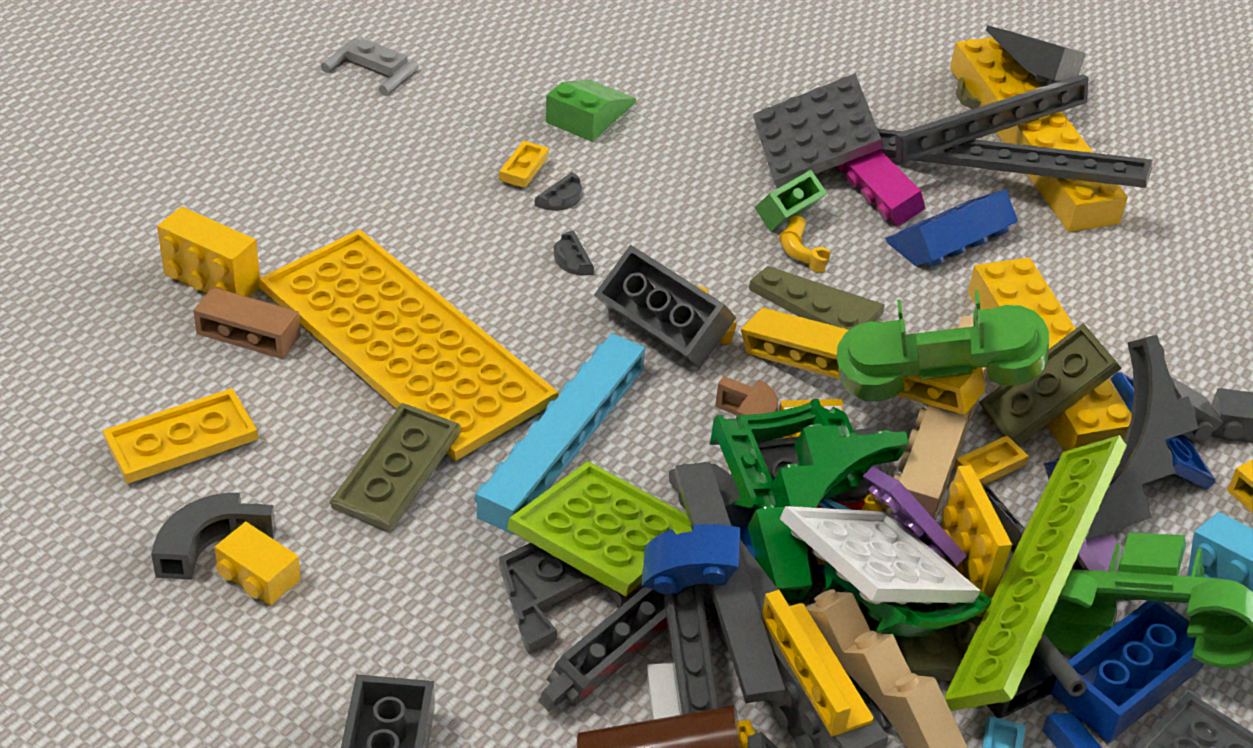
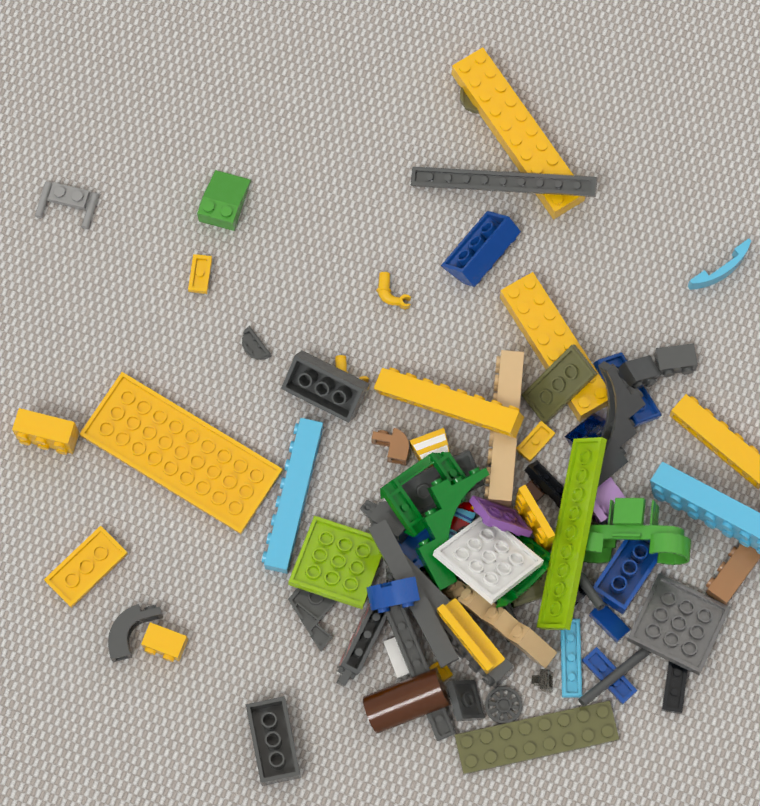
camera: 10 degrees left, 30 degrees up
medium nougat brick [193,287,301,359] -> none
olive tile [330,403,461,532] -> none
dark grey tile [535,172,582,211] -> none
olive wing [749,266,885,330] -> none
flat silver plate [753,73,884,189] -> none
bright green brick [754,170,827,232] -> none
dark pink brick [835,149,926,227] -> none
bright green piece [836,290,1049,402] -> none
dark grey tile [895,74,1088,163] -> none
dark grey slope [986,25,1086,84] -> none

